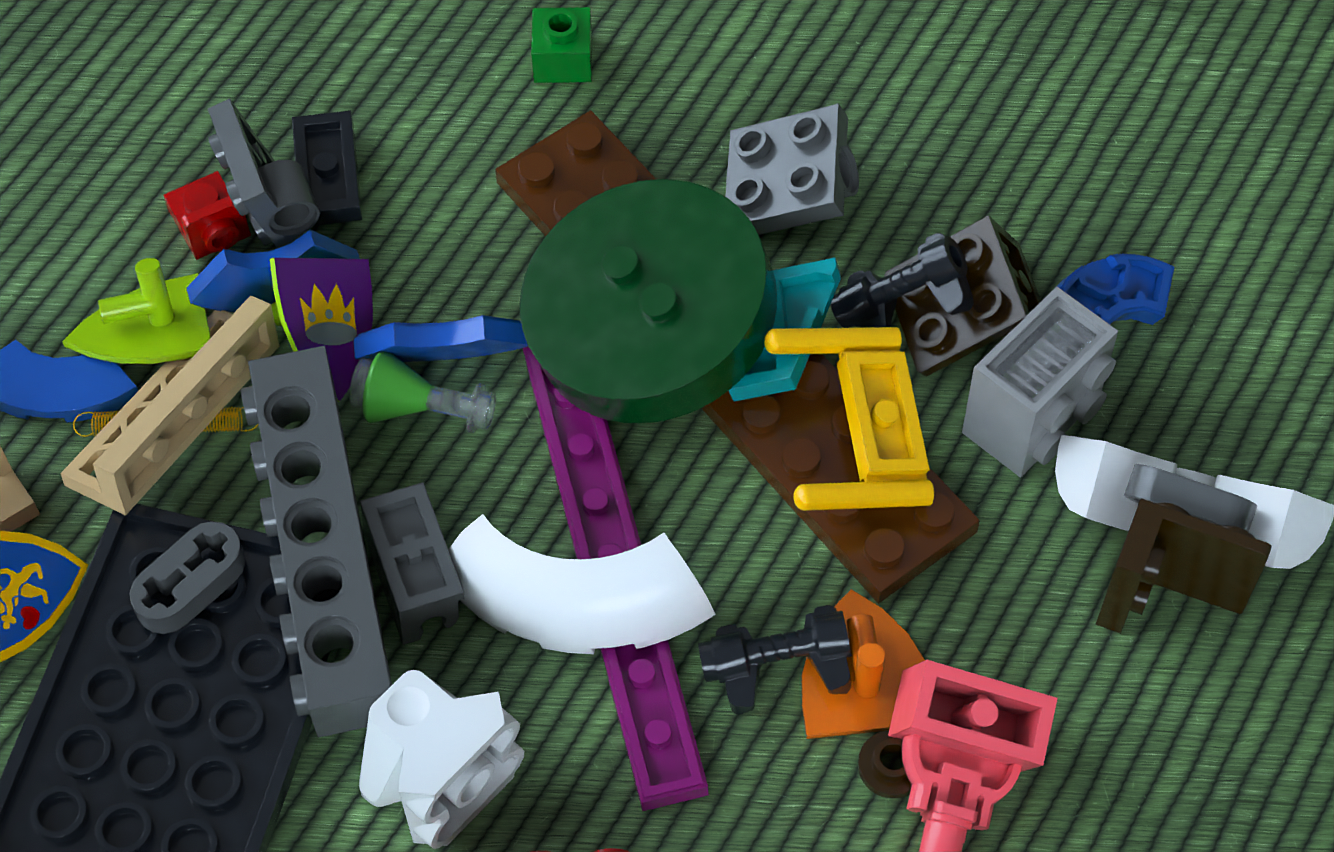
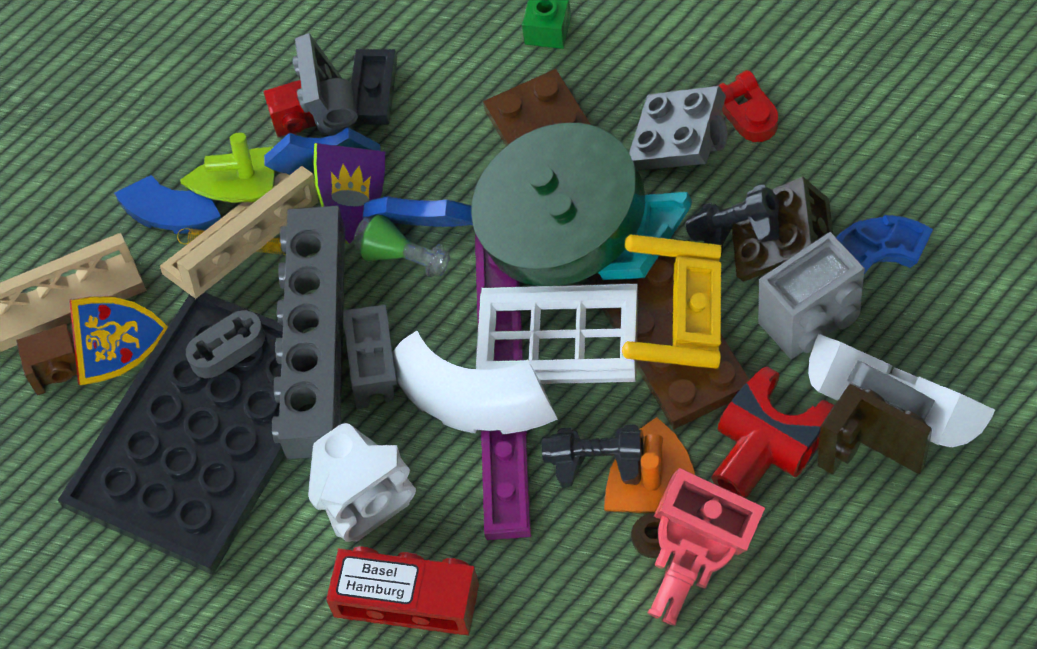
camera: 20 degrees right, 0 degrees up
none -> white piece [476,284,638,384]
none -> red connector [711,367,835,499]
none -> red plate [718,70,778,142]

